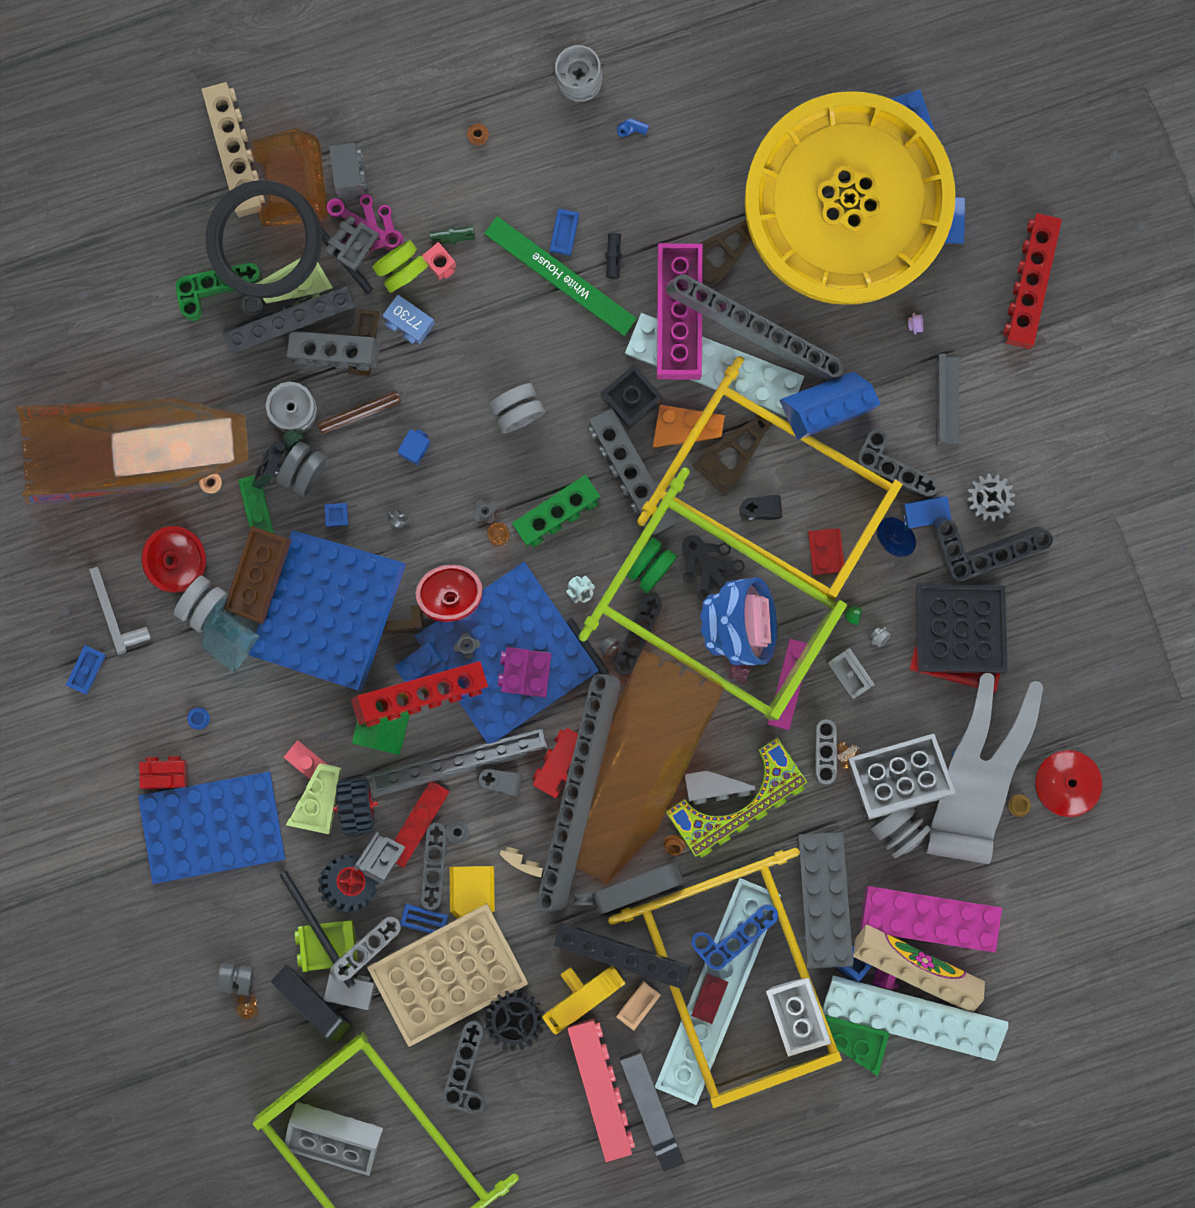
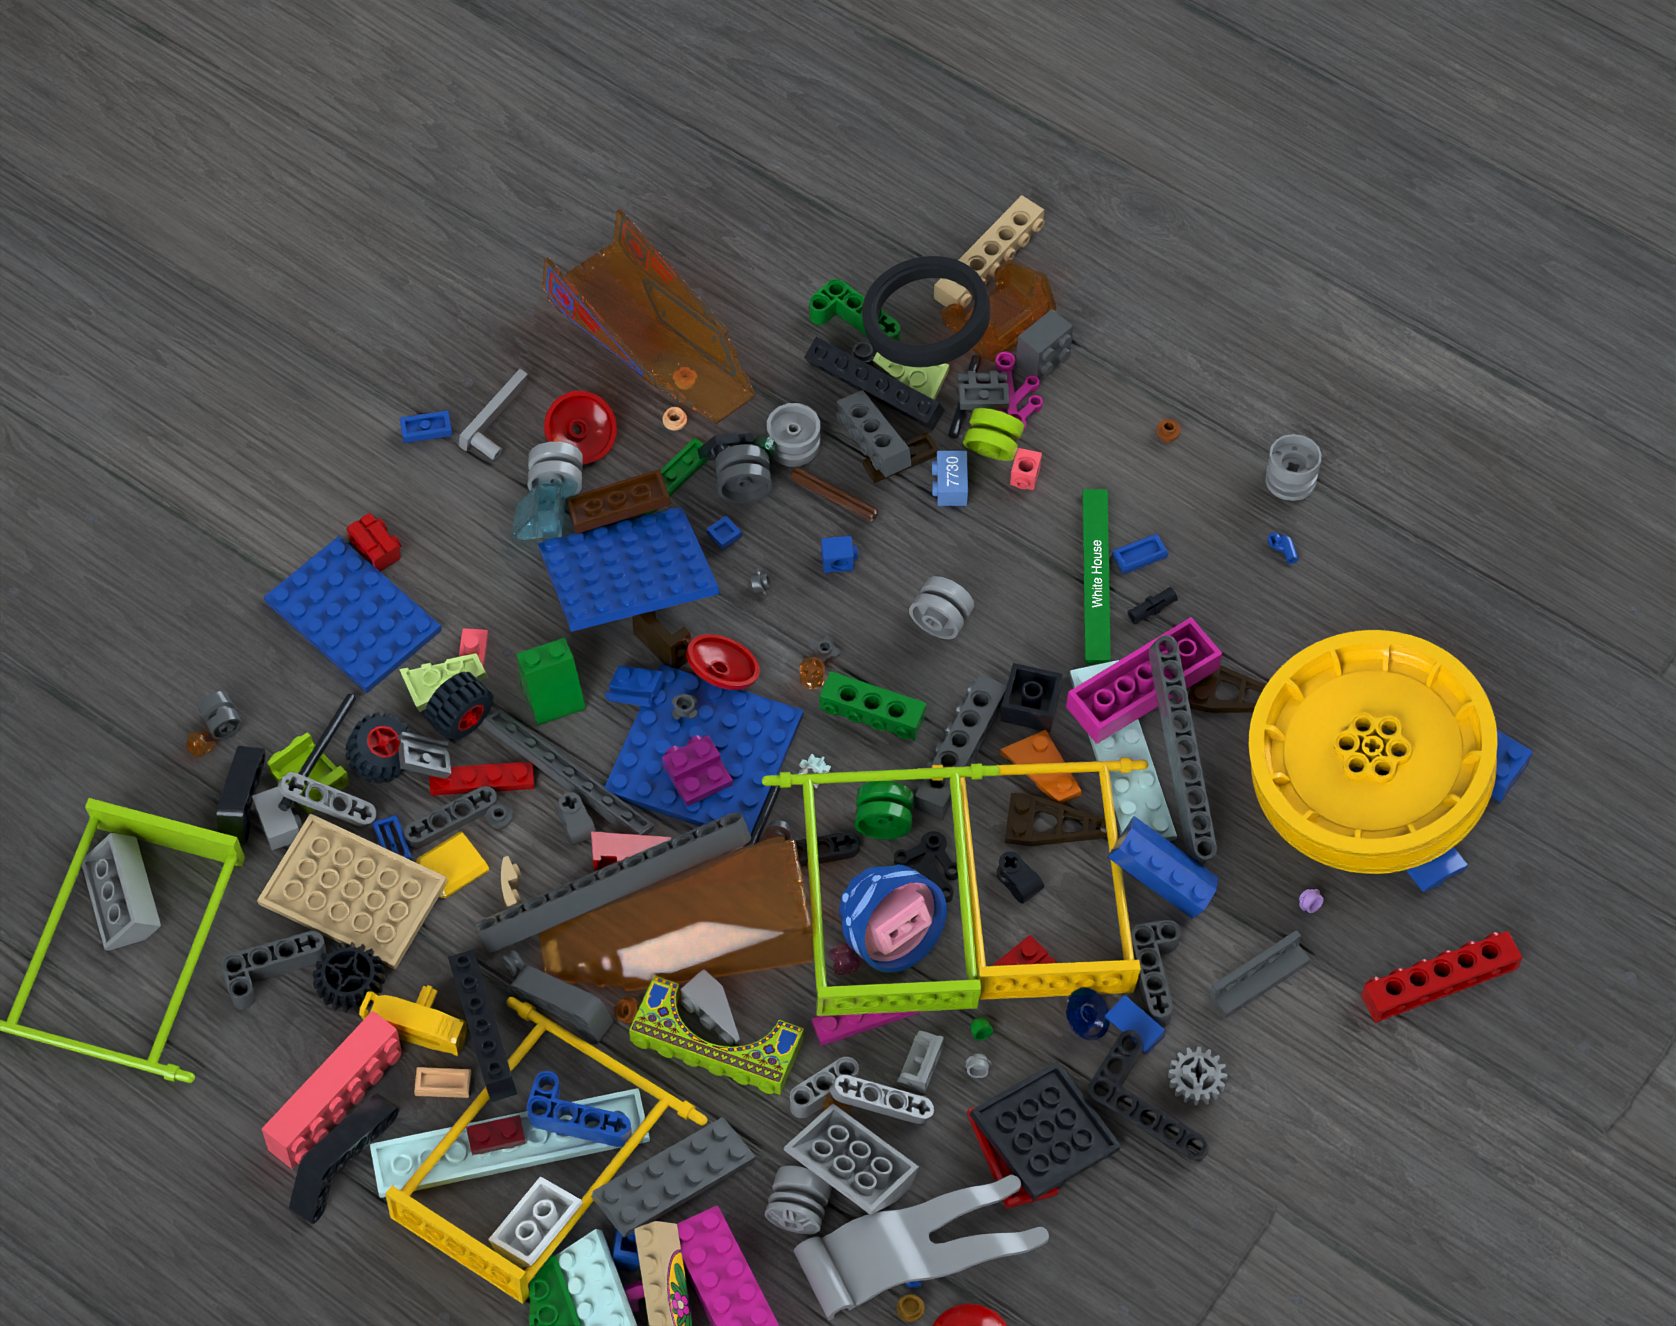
camera: 55 degrees right, 25 degrees down
blue plate [187,707,210,730] -> none
red brick [351,661,488,727] -> none
dark green pin [430,226,476,246] -> none
none -> light grey beam [830,1075,934,1124]

